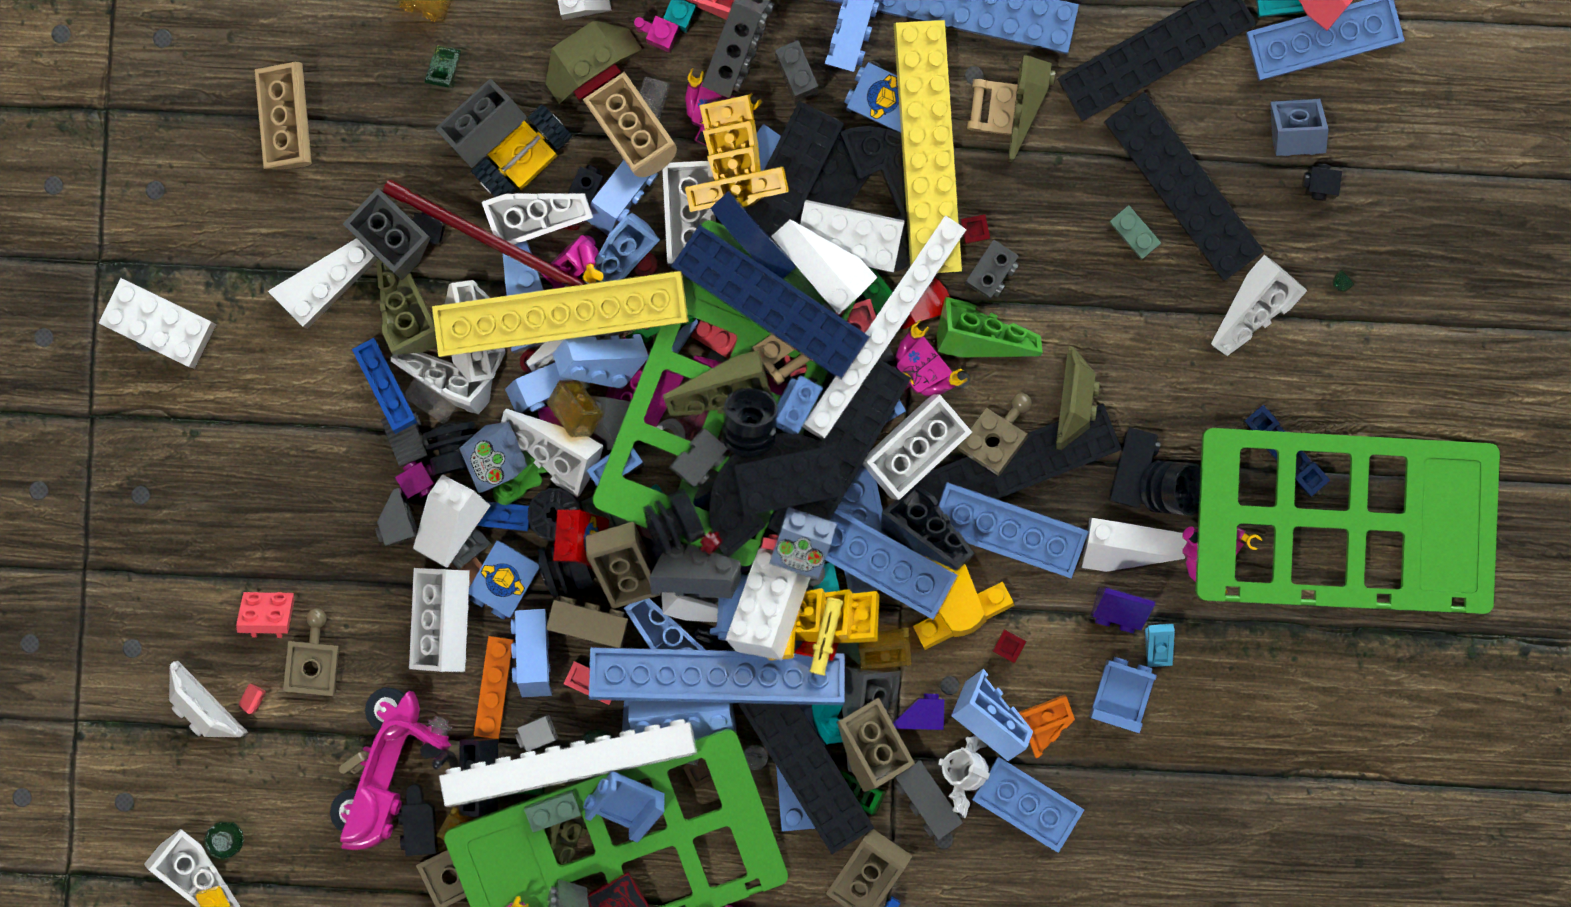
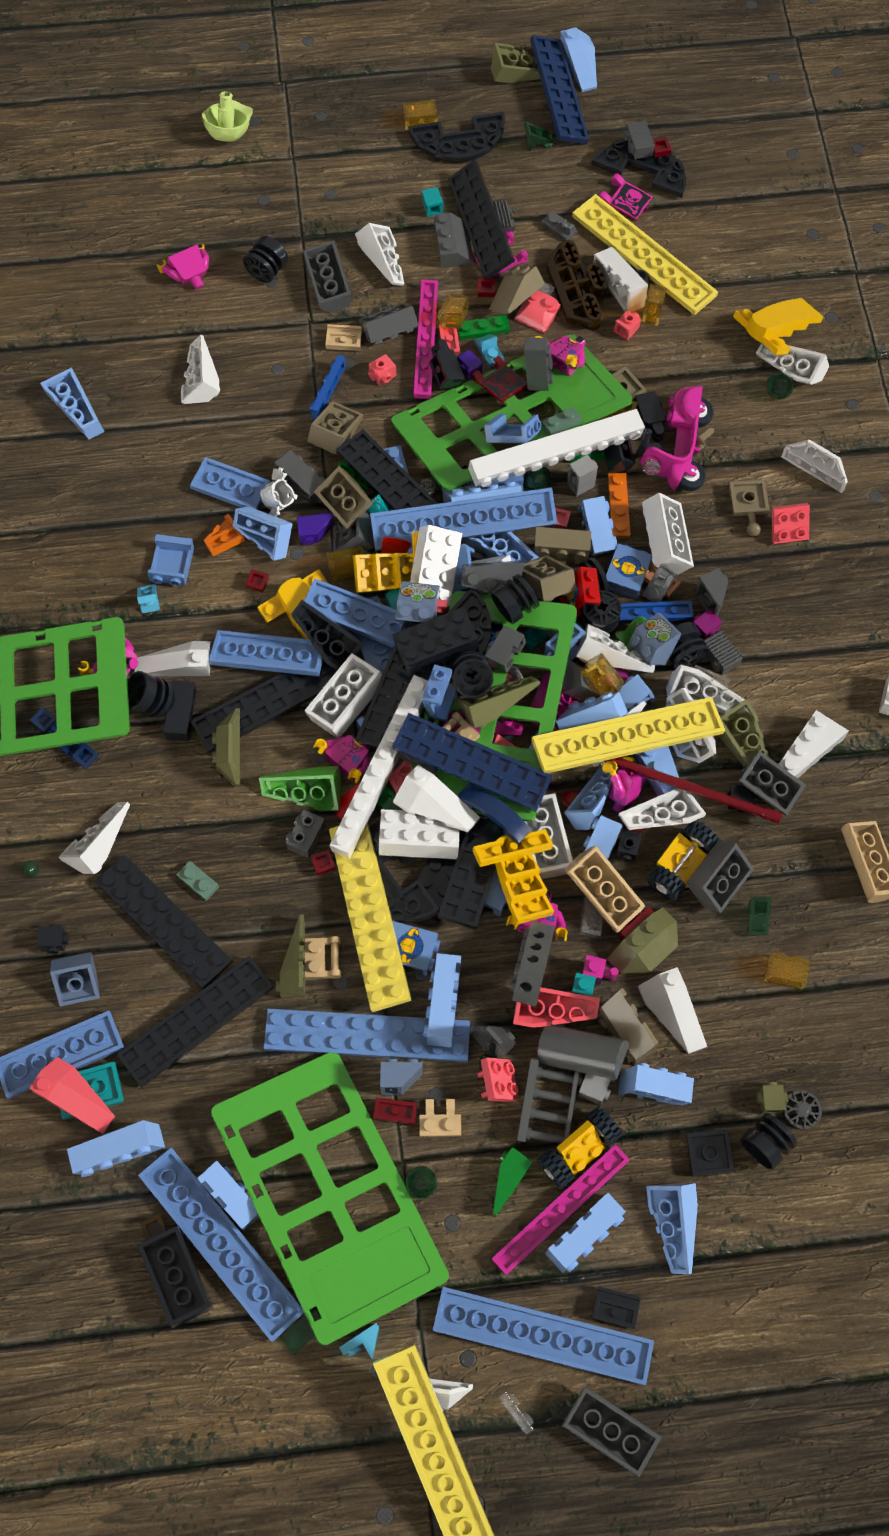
camera: 170 degrees right, 20 degrees down
coral slope [239,684,266,714] -> none
blue plate [352,338,418,434] -> none
white slope [413,474,490,568] -> none
dark red plate [700,531,723,555] -> none
dark grey brick [775,40,818,105] -> none
light yellow pin [809,597,843,676] -> none
dark tan plate [957,393,1032,476] -> none
dark purple slope [1090,587,1155,634] -> none

